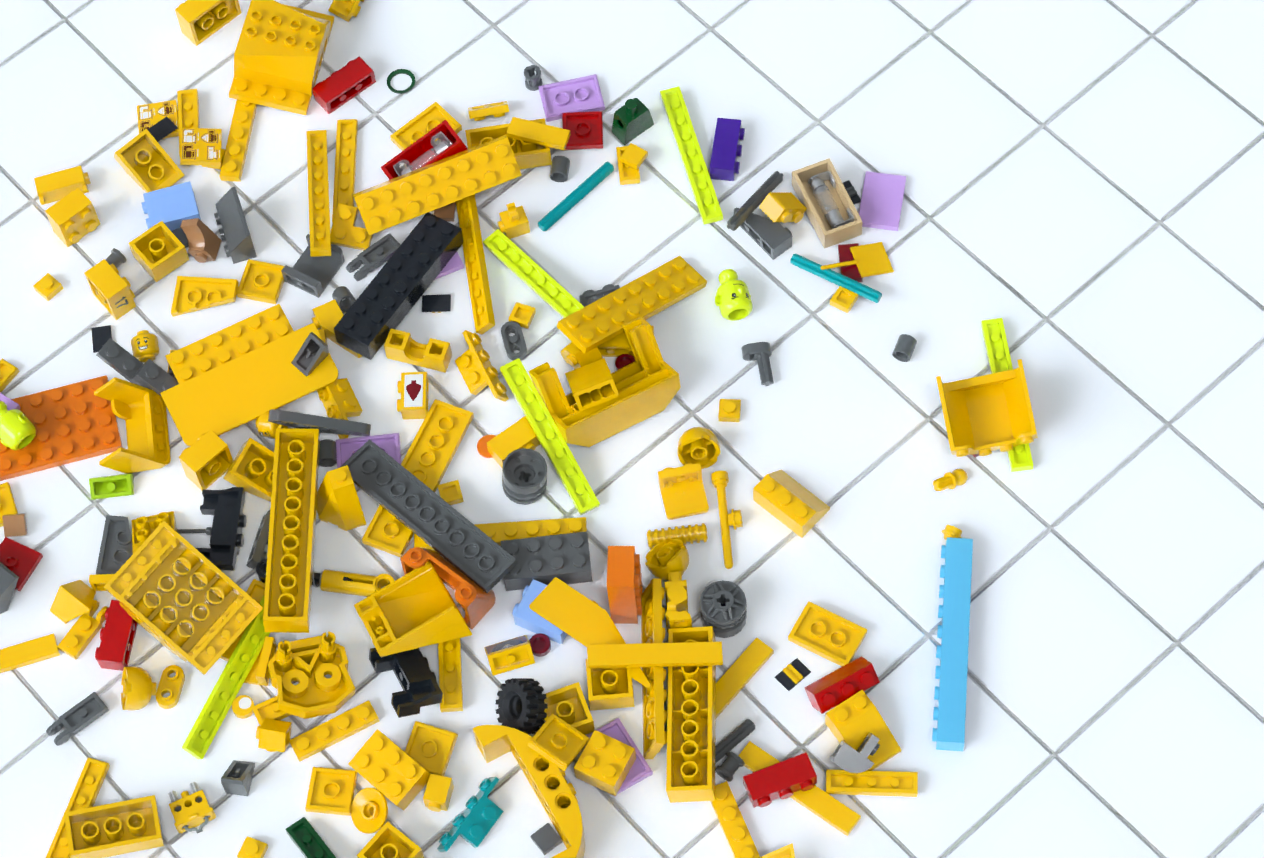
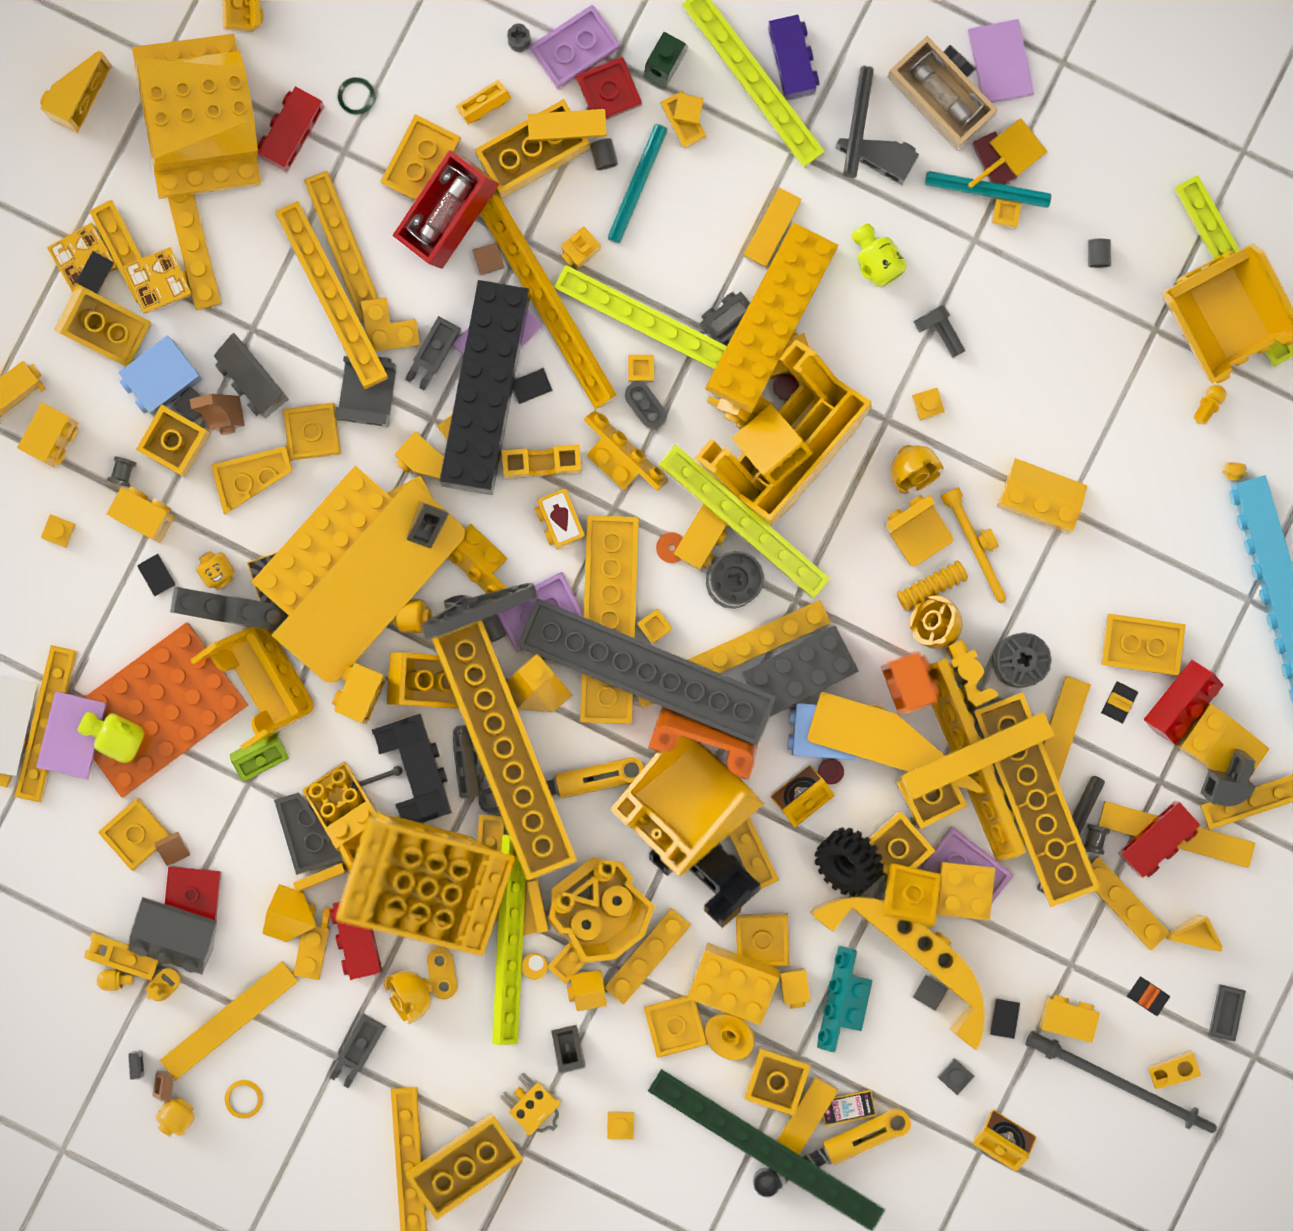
camera: 30 degrees left, 25 degrees up
dark grey beam [332,286,356,312] -> none
yellow brick [353,135,522,235] -> none
yellow brick [759,192,807,223] -> none
none -> yellow tile [743,187,802,268]

